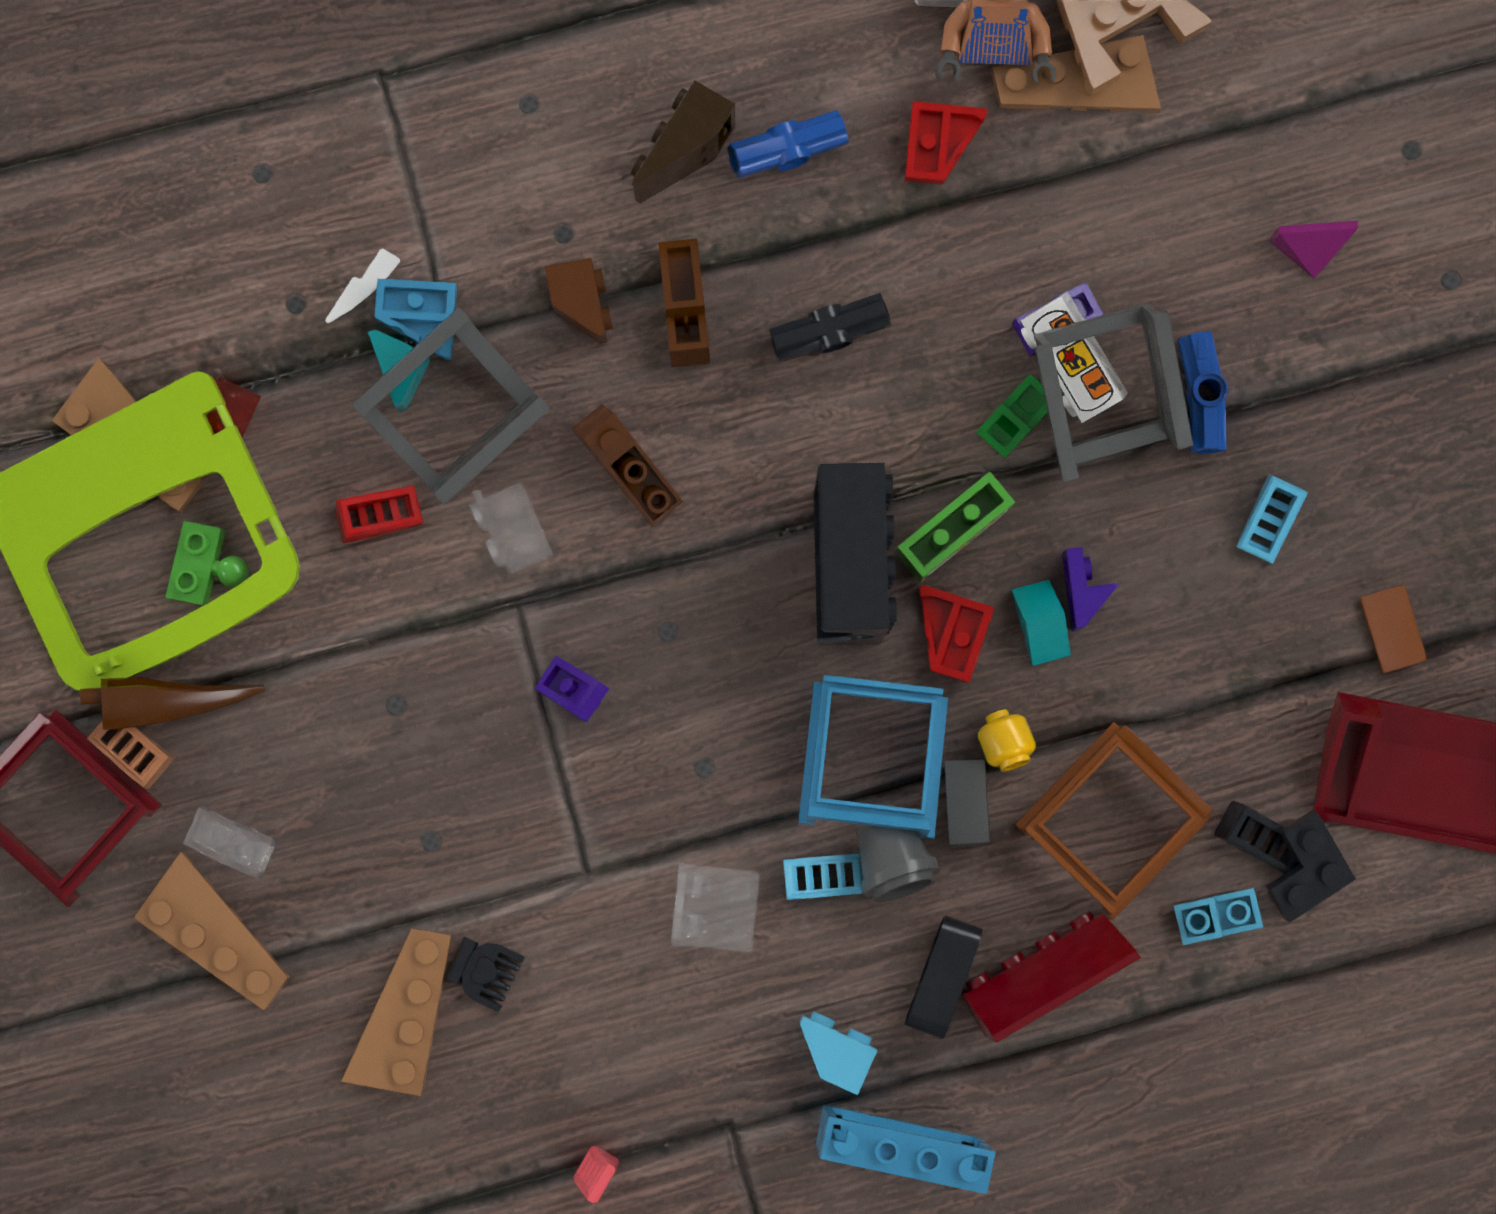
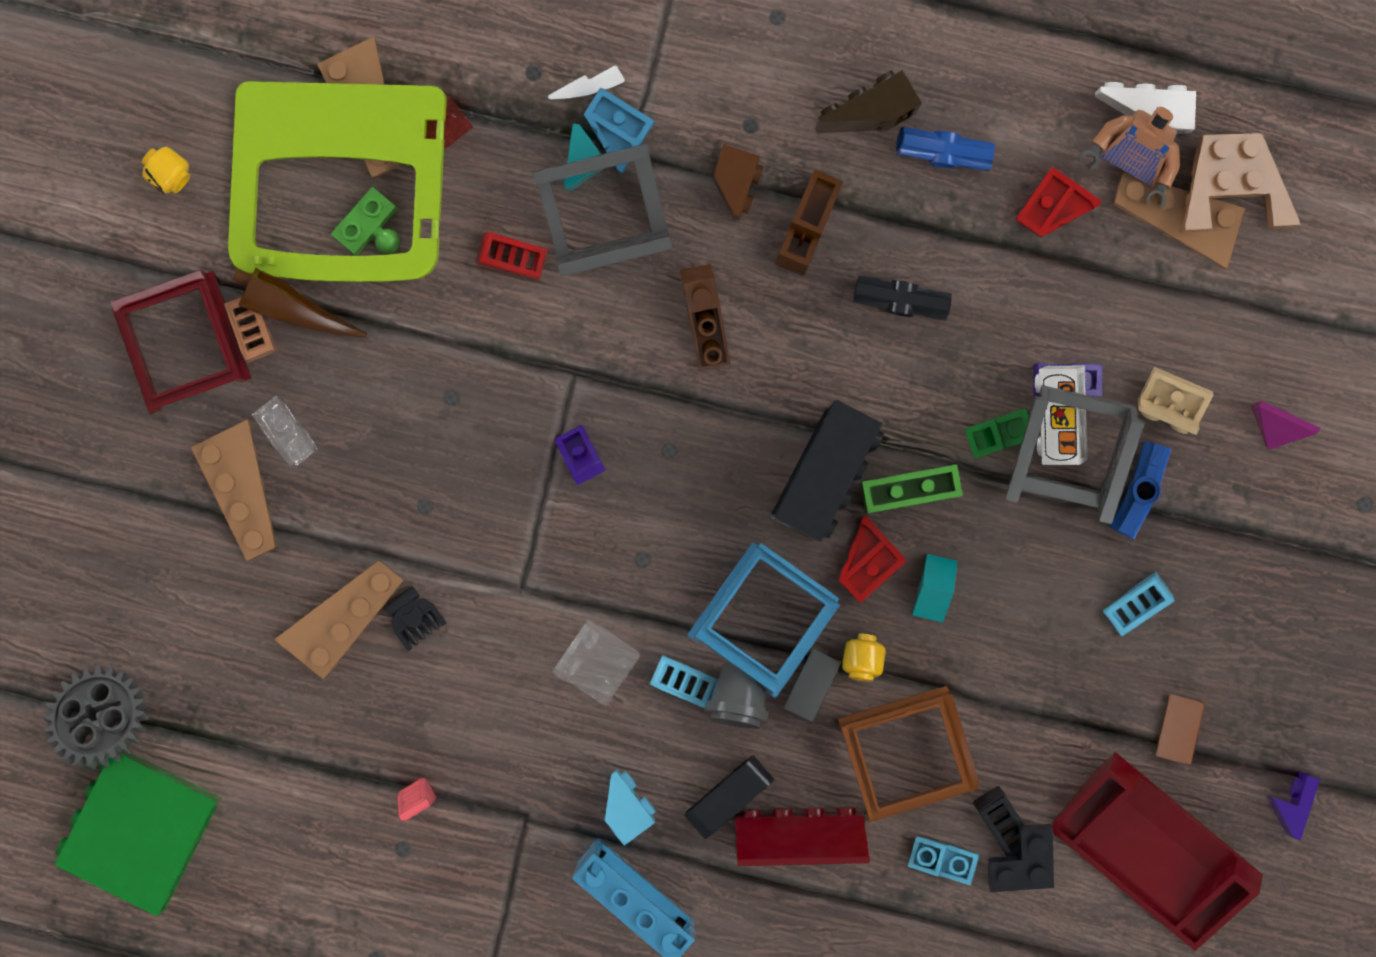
camera: 25 degrees right, 5 degrees up
clear bracket [469,482,554,575] -> none
dark purple slope [1062,547,1119,632] -> none
none -> tan bracket [1138,367,1213,435]

